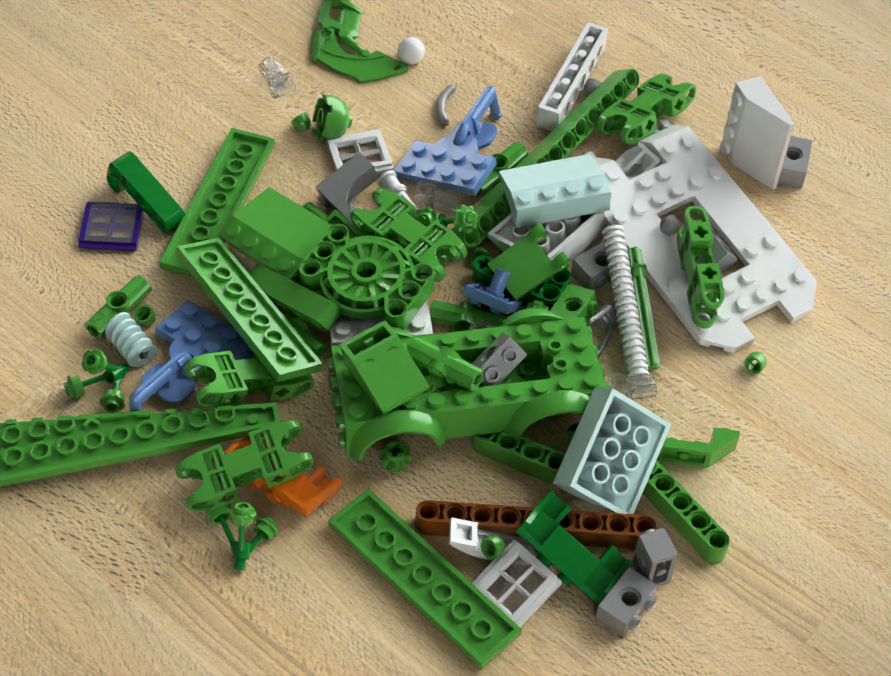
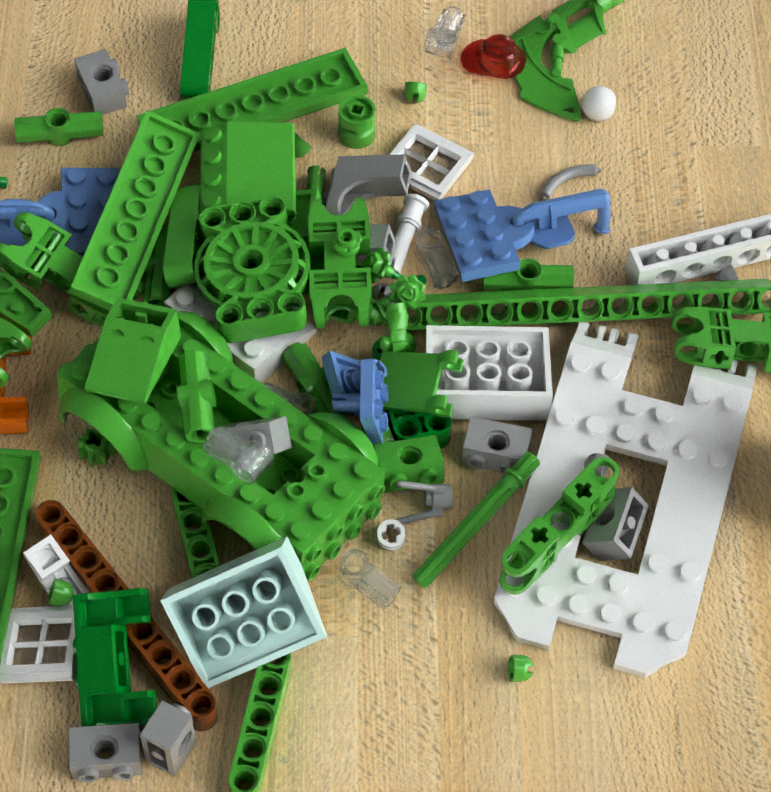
camera: 50 degrees right, 5 degrees up
clear piece [78,202,144,252] -> none
light aqua piece [105,312,157,367] -> none
bright green hinge [134,304,156,326] -> none
bright green cylinder [312,94,352,141] -> none
light aqua slope [499,154,611,228] -> none
white piece [602,225,650,383] -> none
white slope [615,142,662,179] -> none
bright green slope [657,427,740,467] -> none
none -> light grey brick [74,49,130,115]
none -> clear piece [203,426,274,484]
none -> bright green plate [332,228,362,257]
none -> medium blue plate [332,359,389,444]
none -> bright green wheel [338,95,376,149]
none -> white bush [377,519,406,551]
none -> bright green arm [379,303,409,352]
none -> clear red piece [461,34,526,79]

